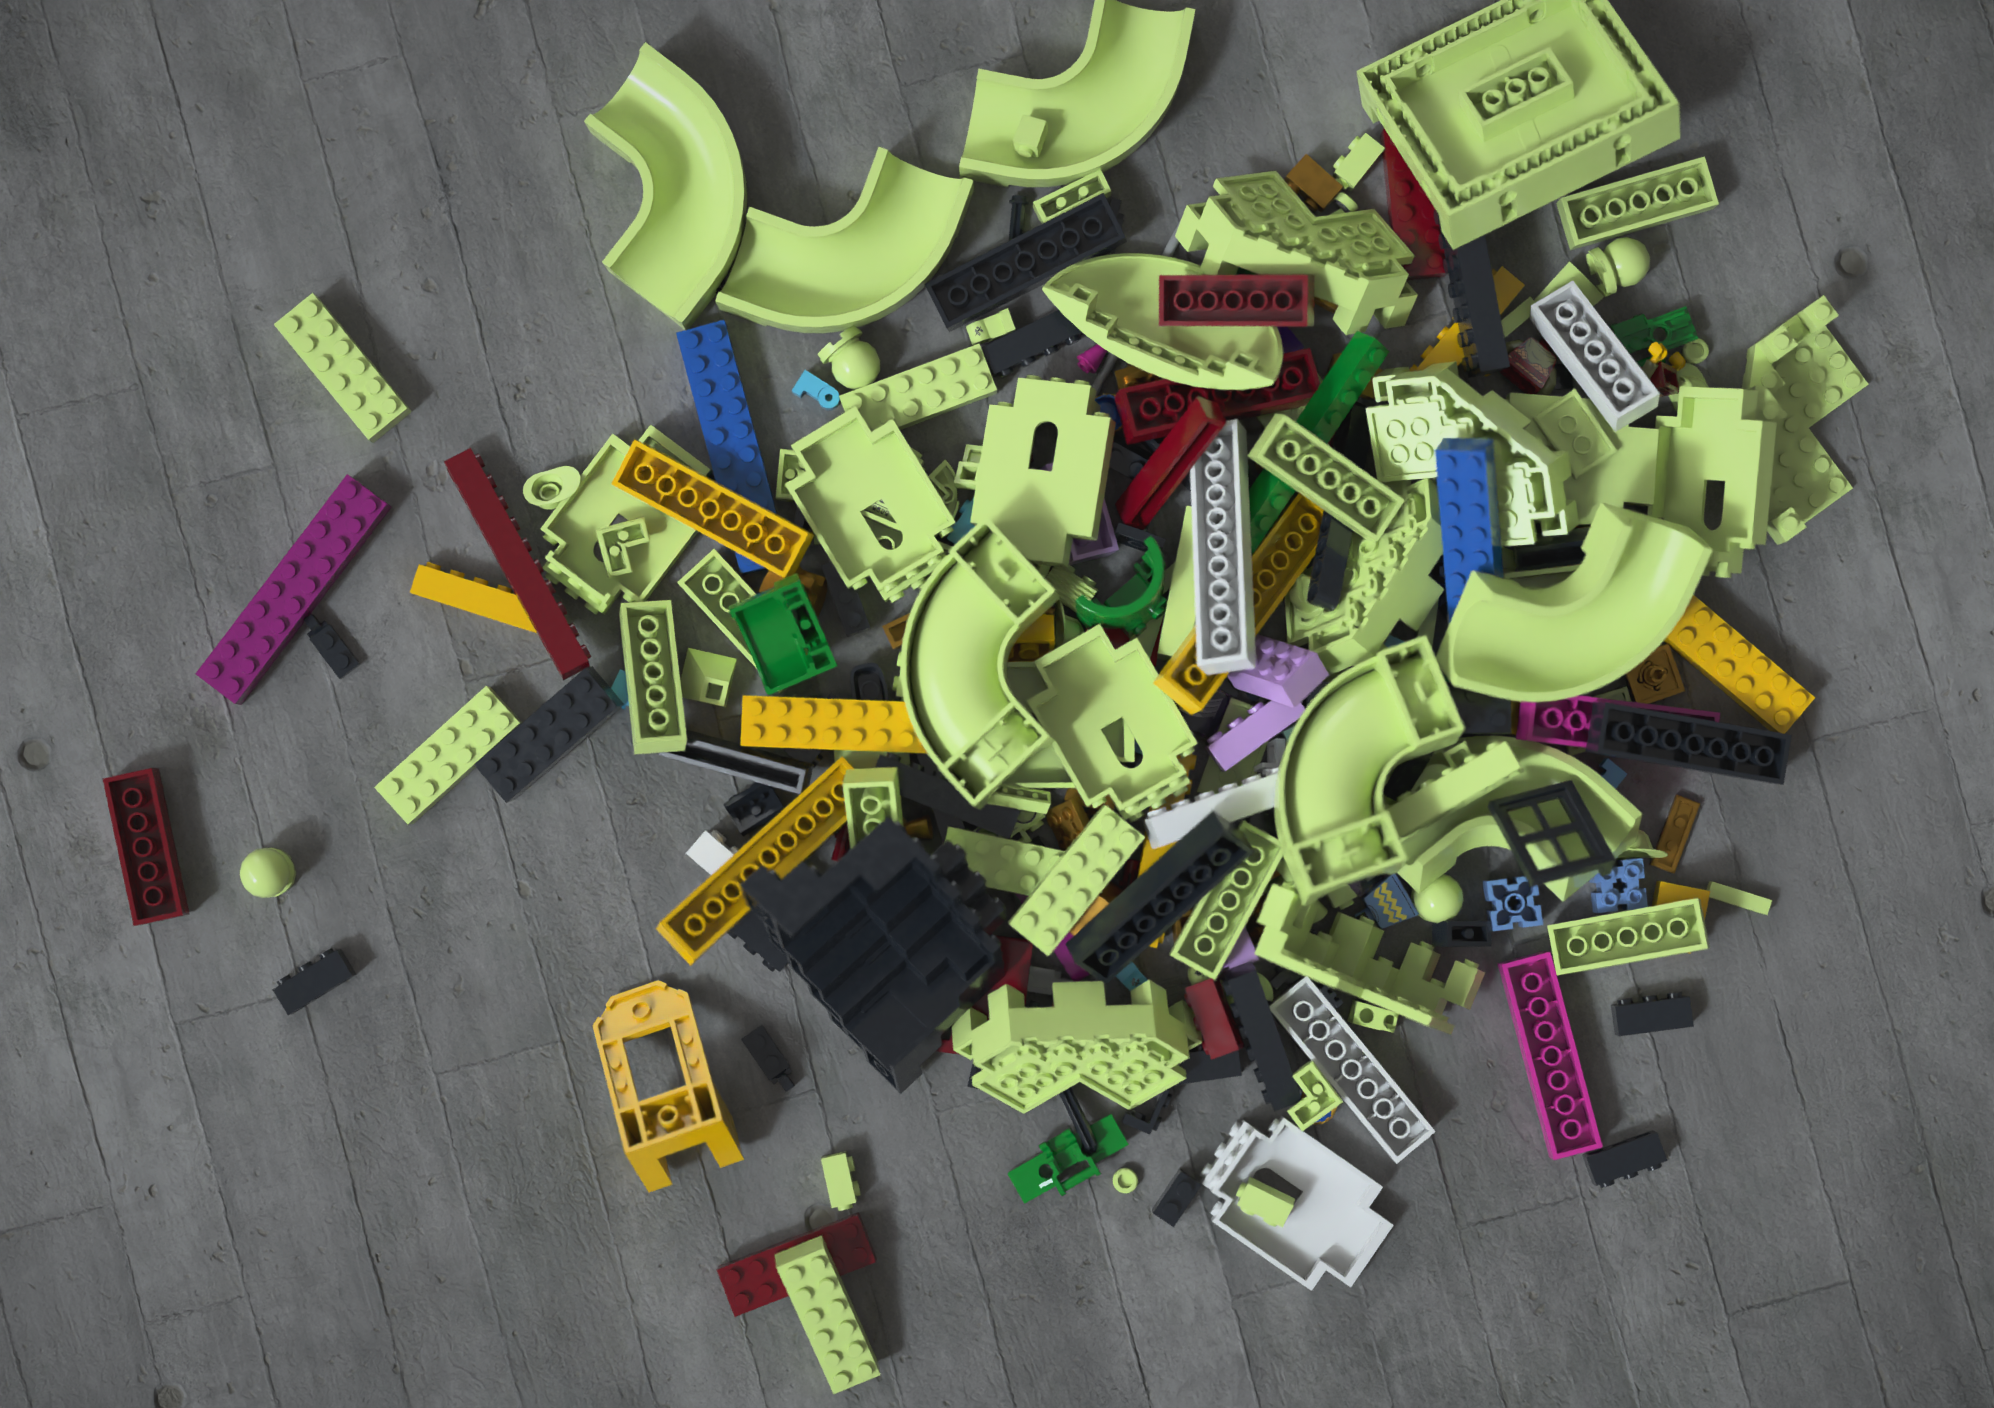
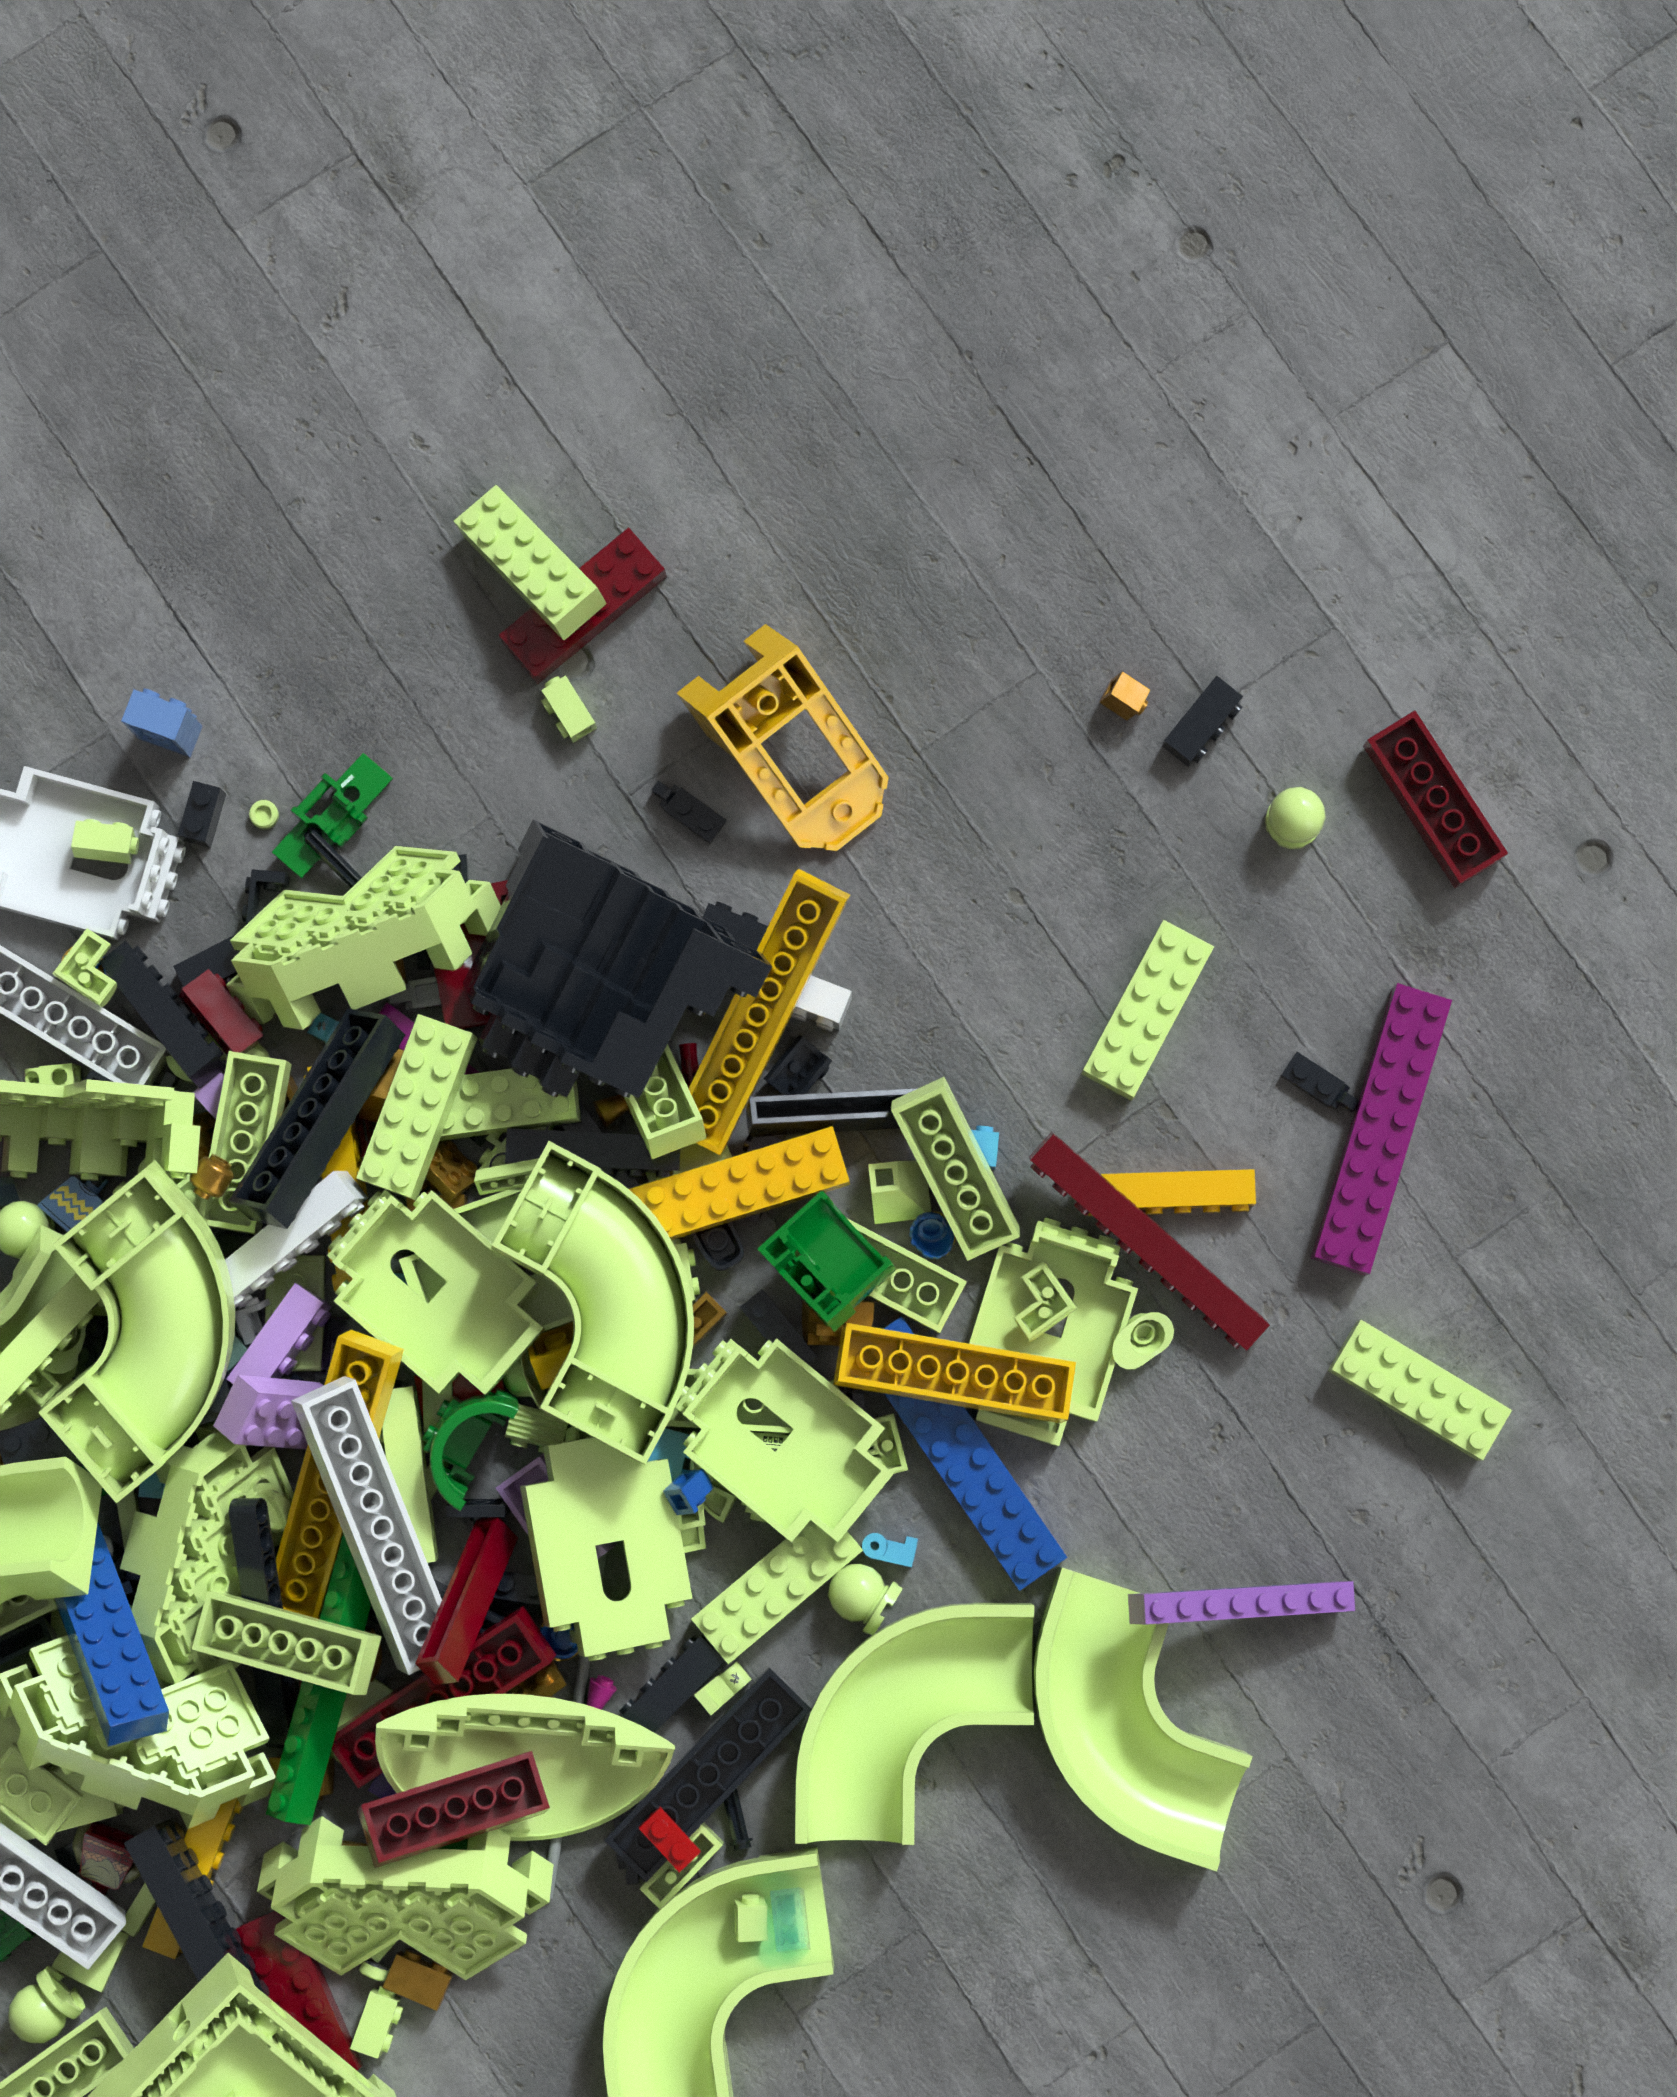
camera: 165 degrees right, 5 degrees down
black brick [474,666,624,803] -> none
none -> medium blue brick [121,688,202,757]
none -> pearl gold head [189,1154,234,1200]
none -> red brick [638,1806,701,1873]
none -> blue brick [663,1469,714,1515]
none -> clear light blue brick [770,1887,811,1953]
none -> blue hair [909,1212,956,1259]
none -> brick [1099,672,1150,721]
none -> medium lavender brick [1128,1581,1355,1625]

